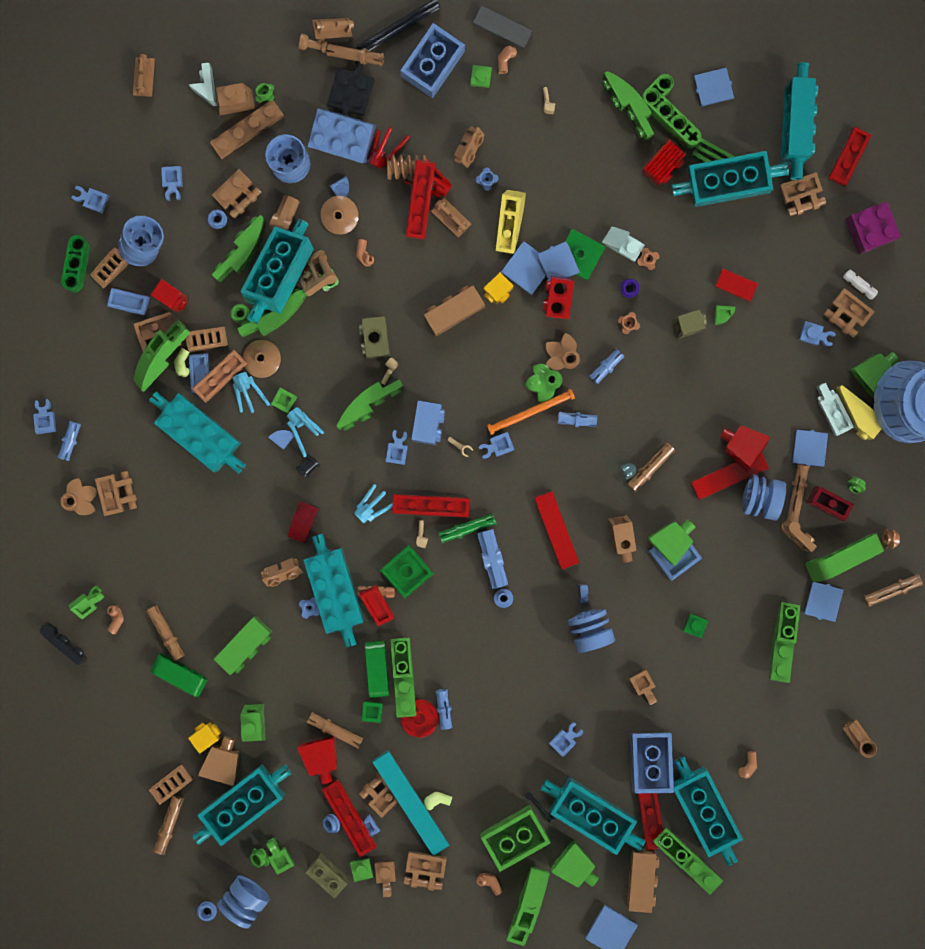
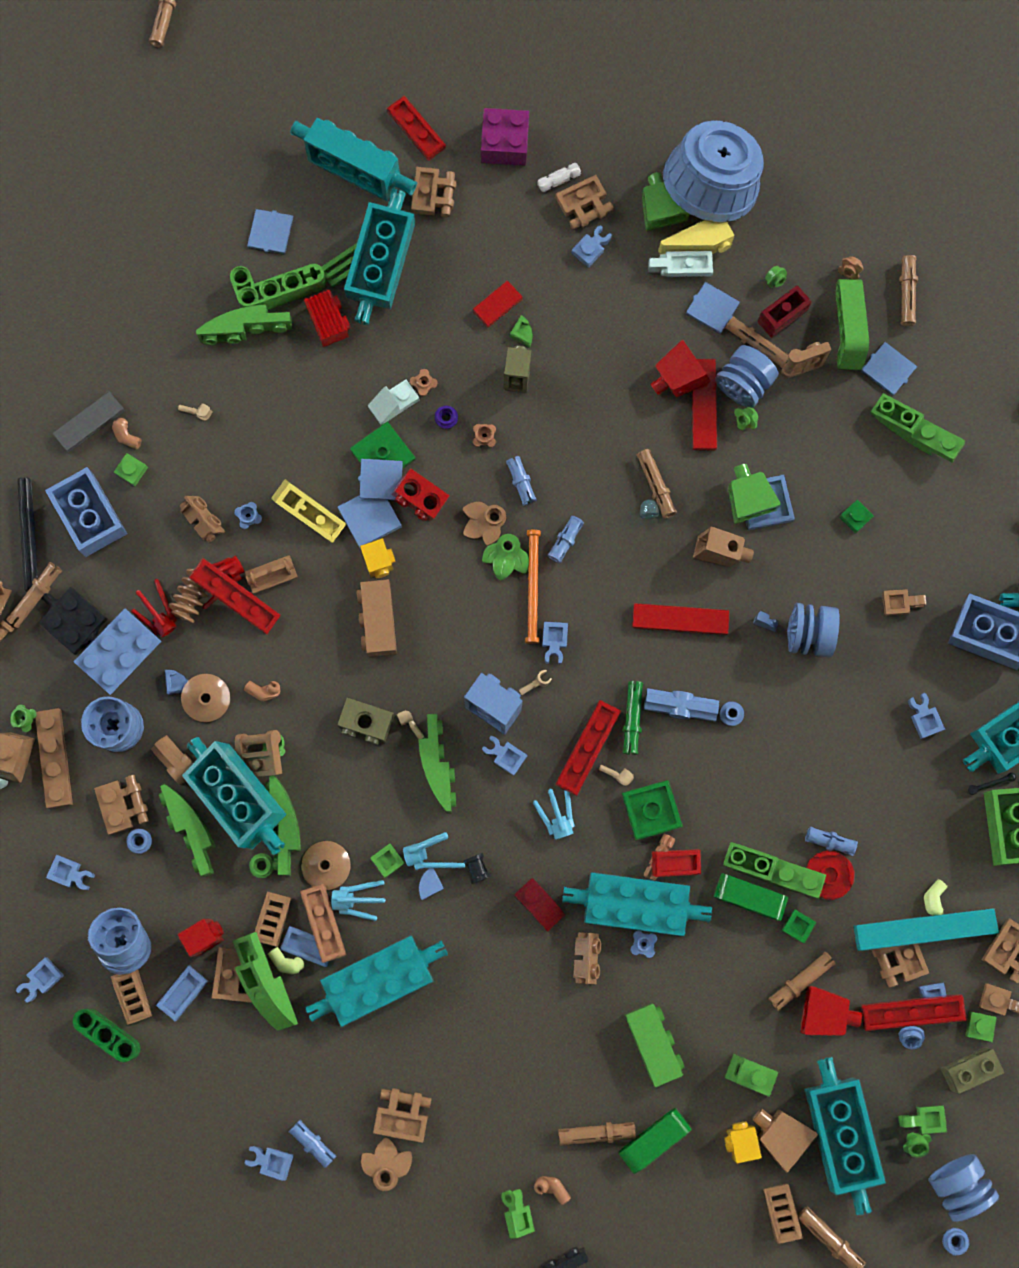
camera: 70 degrees left, 10 degrees down
none -> bright green plate [734,407,758,430]

